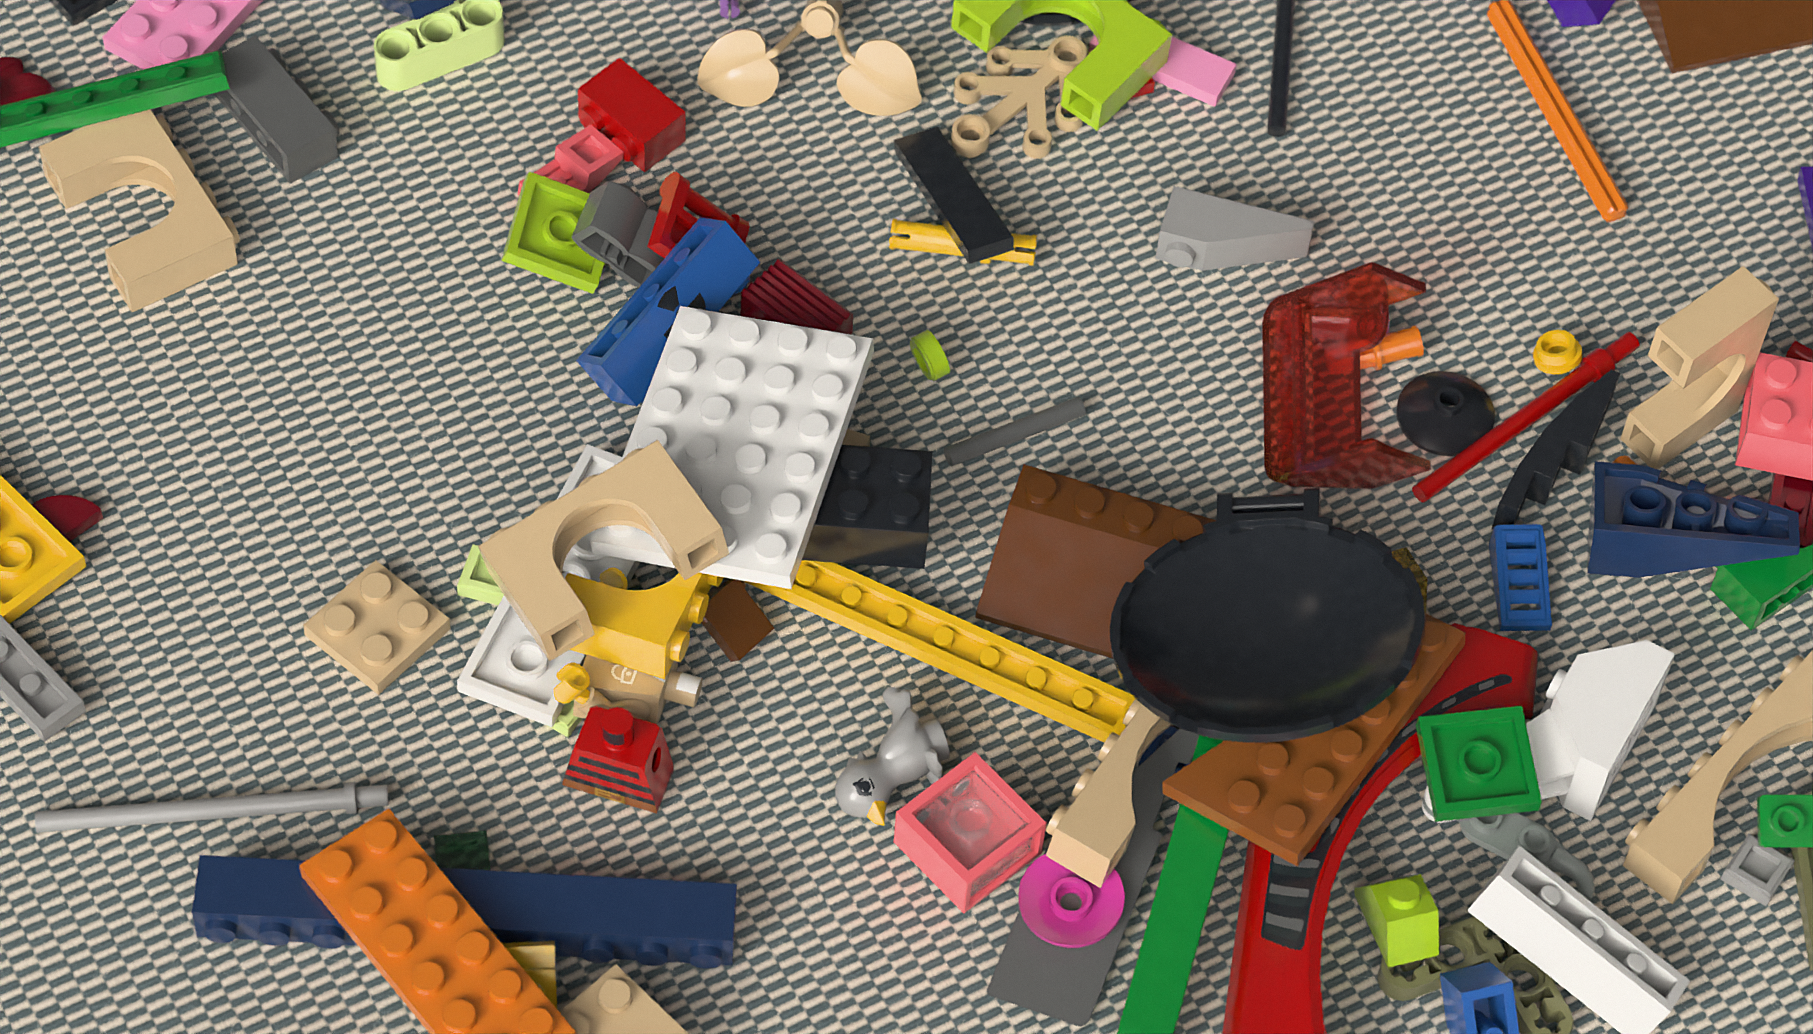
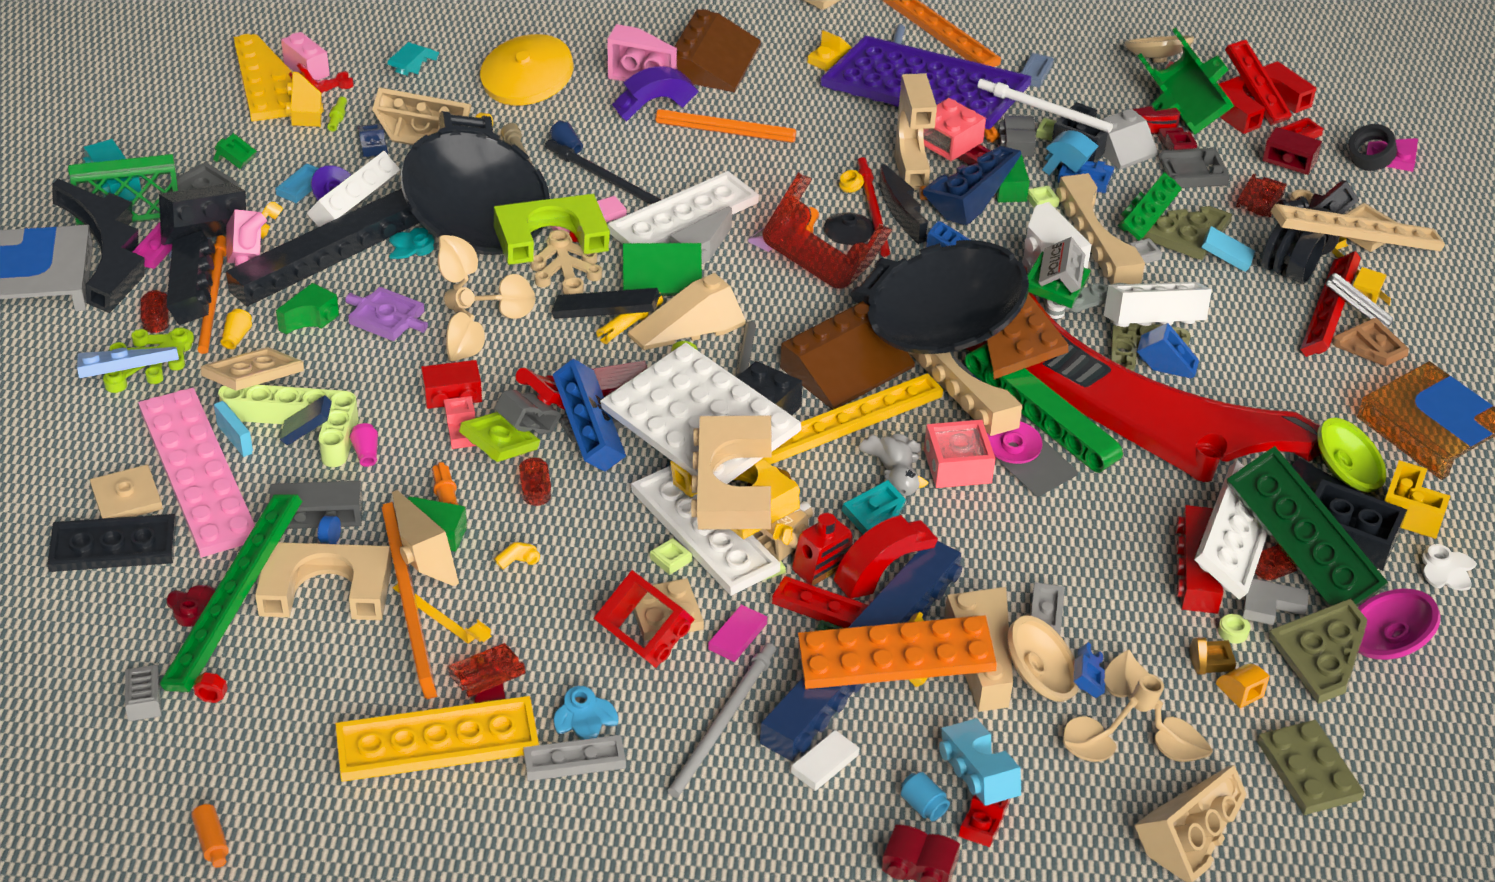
camera: 55 degrees left, 15 degrees down
lime slope [1354,874,1439,968] -> none
none -> blue tile [318,515,341,544]
none -> dark pink cone [350,423,378,467]
none -> orange tile [382,502,438,700]
none -> tan wedge [392,490,459,586]
none -> yellow piece [392,584,492,644]
none -> green slope [408,496,467,552]
none -> orange axle [432,462,459,505]
none -> clear red plate [448,643,526,697]
none -> yellow arm [494,542,540,570]
none -> clear red plate [519,457,552,506]
none -> dark azure plate [554,686,618,740]
none -> red window [593,570,695,668]
none -> white plate [608,171,759,244]
none -> green tile [623,243,702,296]
none -> tan wedge [628,273,746,350]
none -> dark pink tile [708,604,767,662]
none -> red plate [772,576,869,629]
none -> white tile [791,730,859,791]
none -> red arch [833,515,938,599]
none -> teal wing [841,480,906,534]
none -> yellowish green tile [1027,186,1059,209]
none -> light grey panel [1039,237,1086,293]

